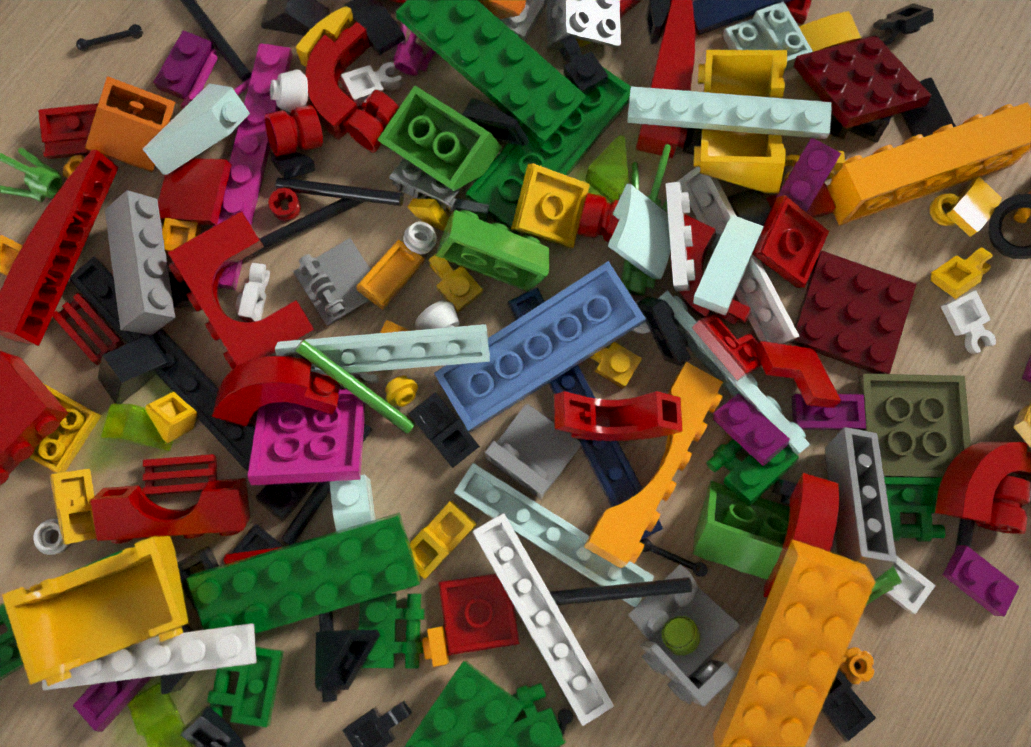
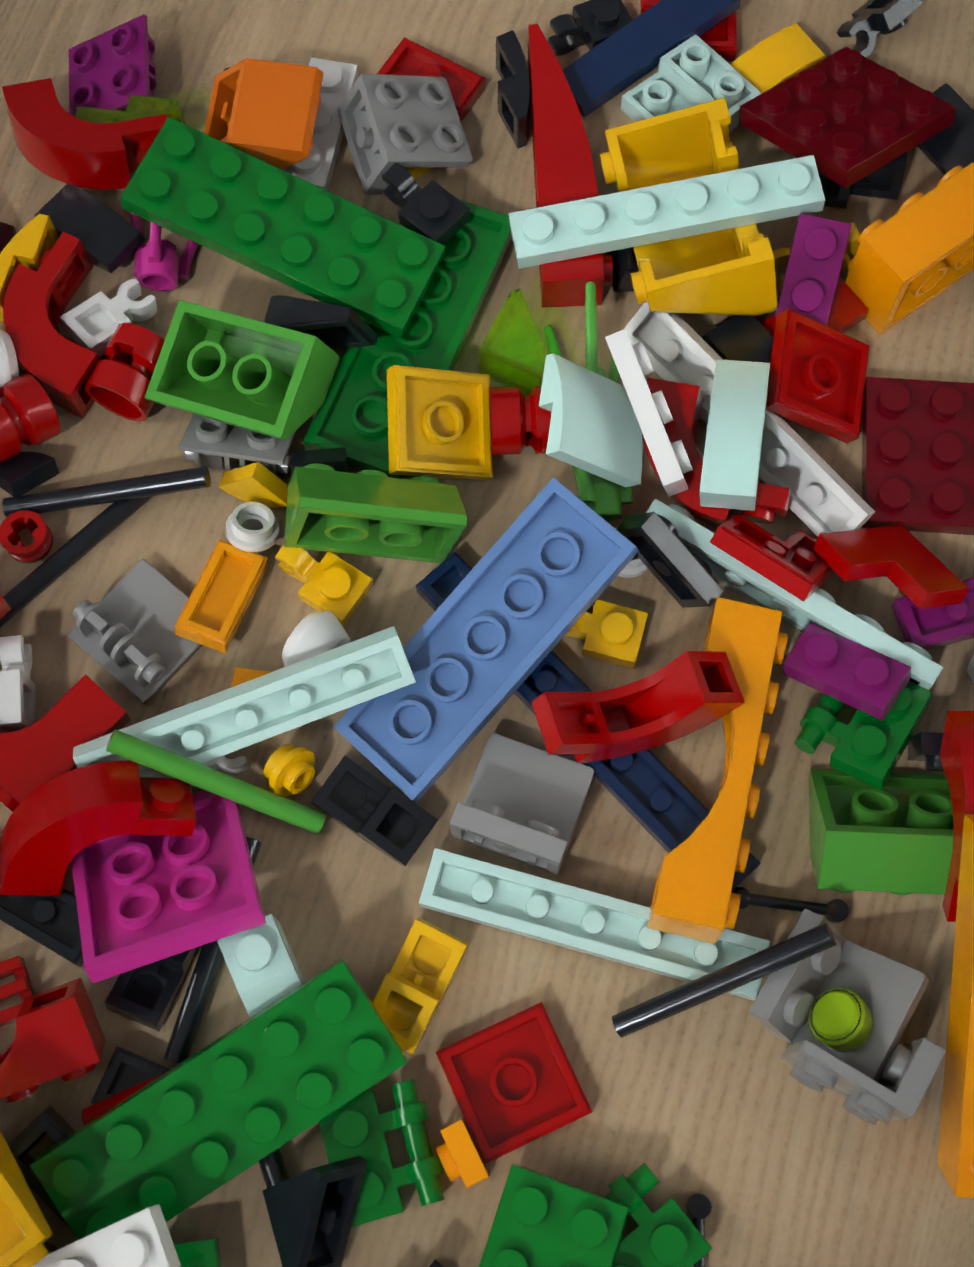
camera: 10 degrees left, 5 degrees down
white plate [472,513,614,726] -> none

